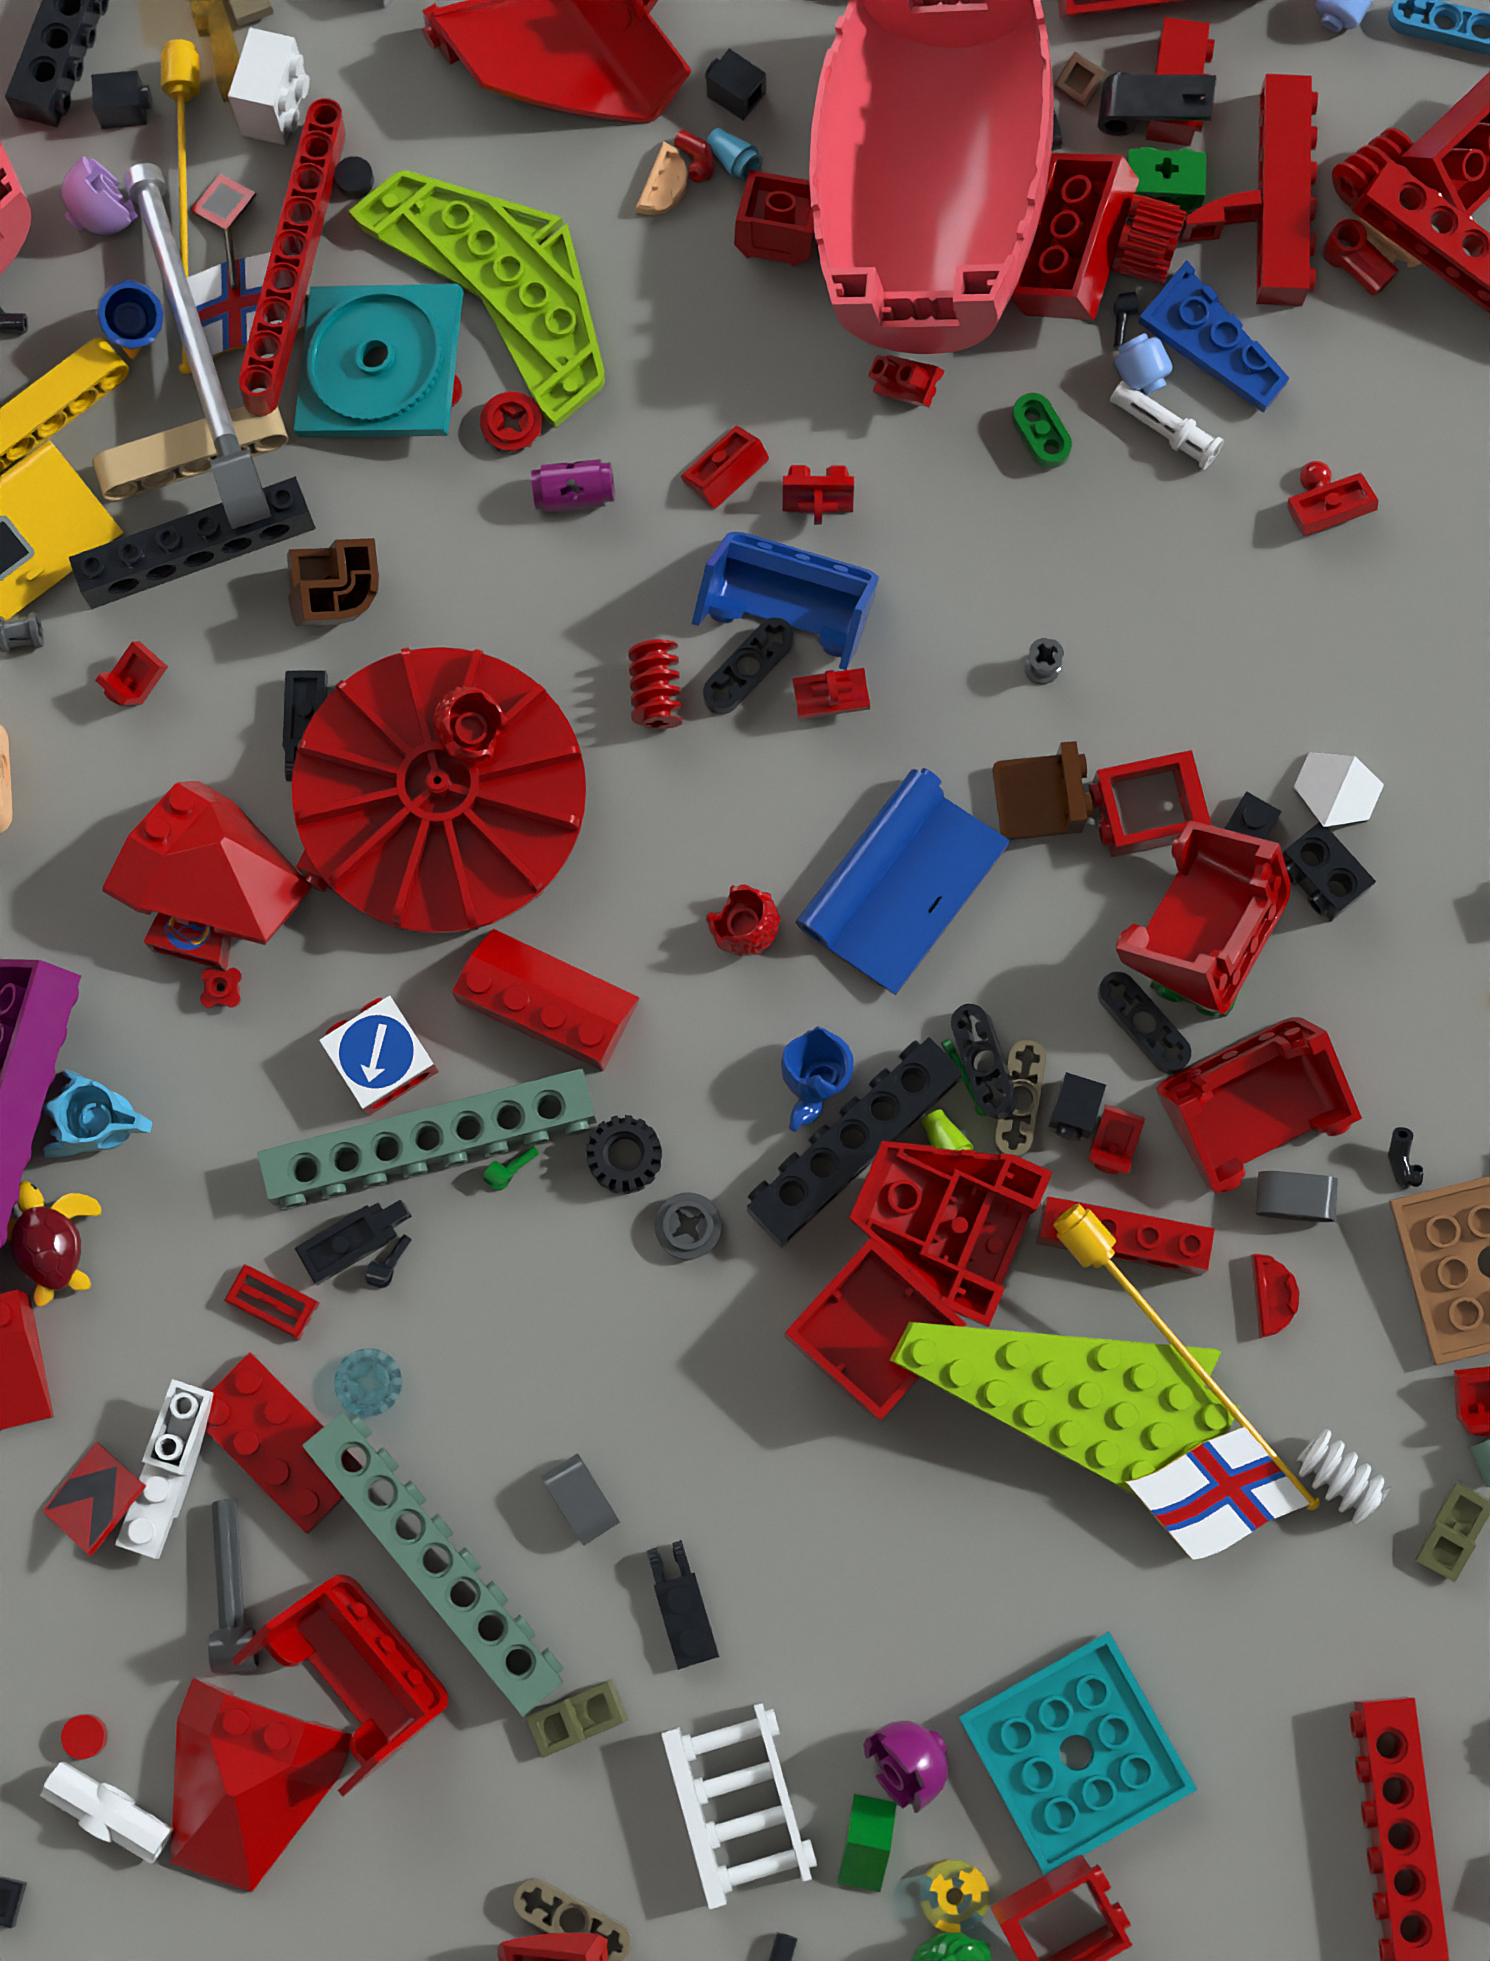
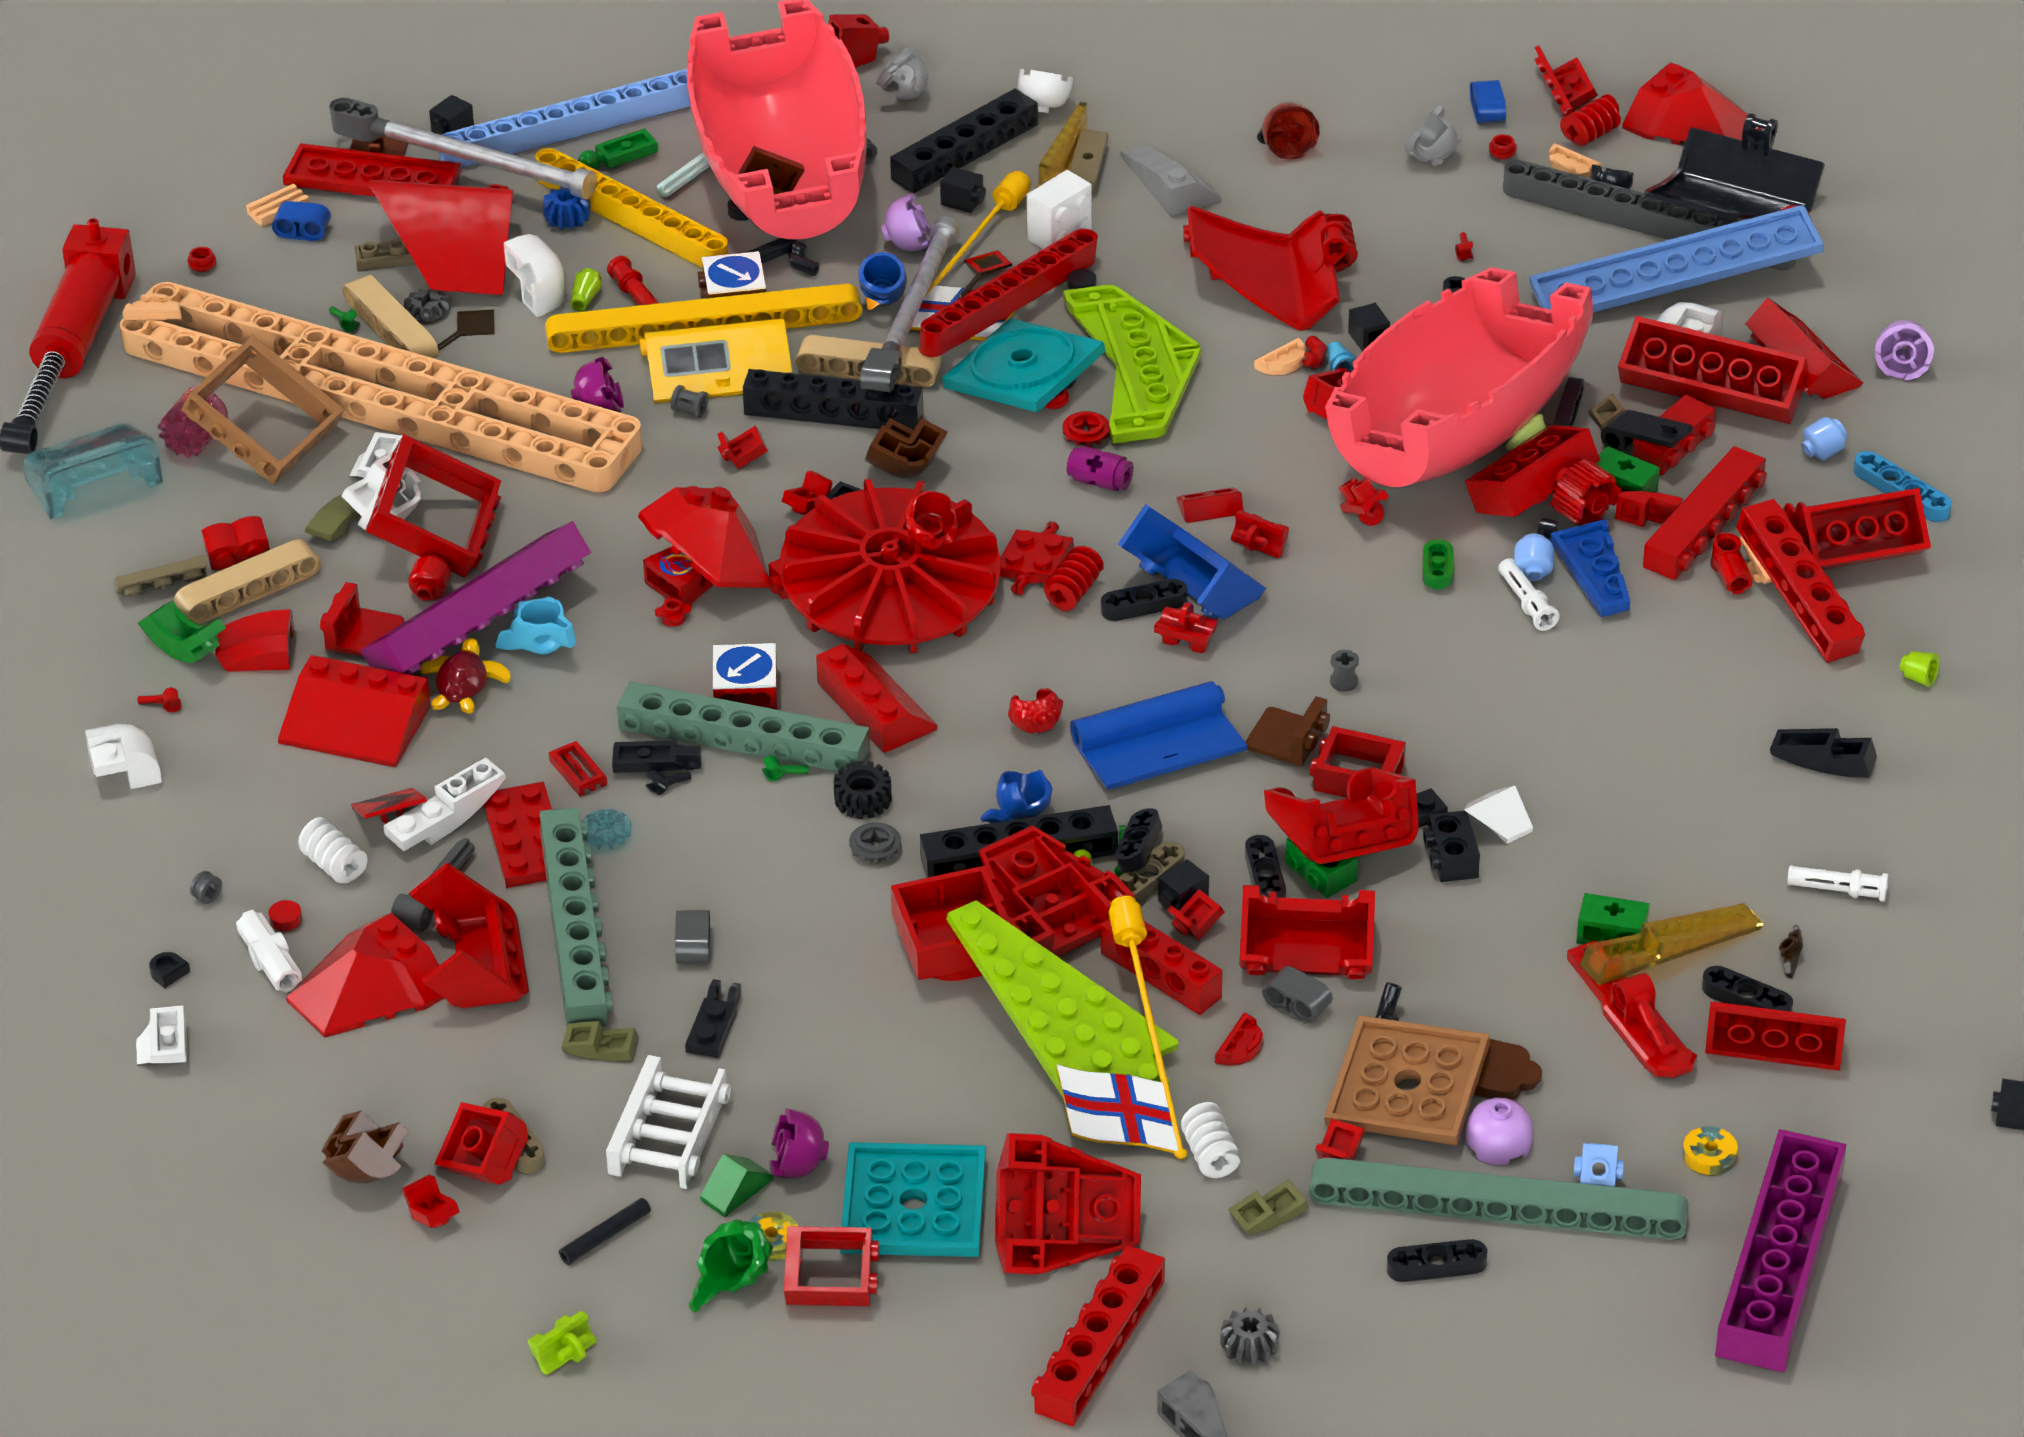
camera: 30 degrees right, 35 degrees down
red plate [1288,461,1379,536] -> none
none -> white piece [298,817,368,884]
none -> red bracket [781,471,833,515]
none -> red wedge [995,1133,1141,1275]
none -> red plate [1000,521,1074,595]

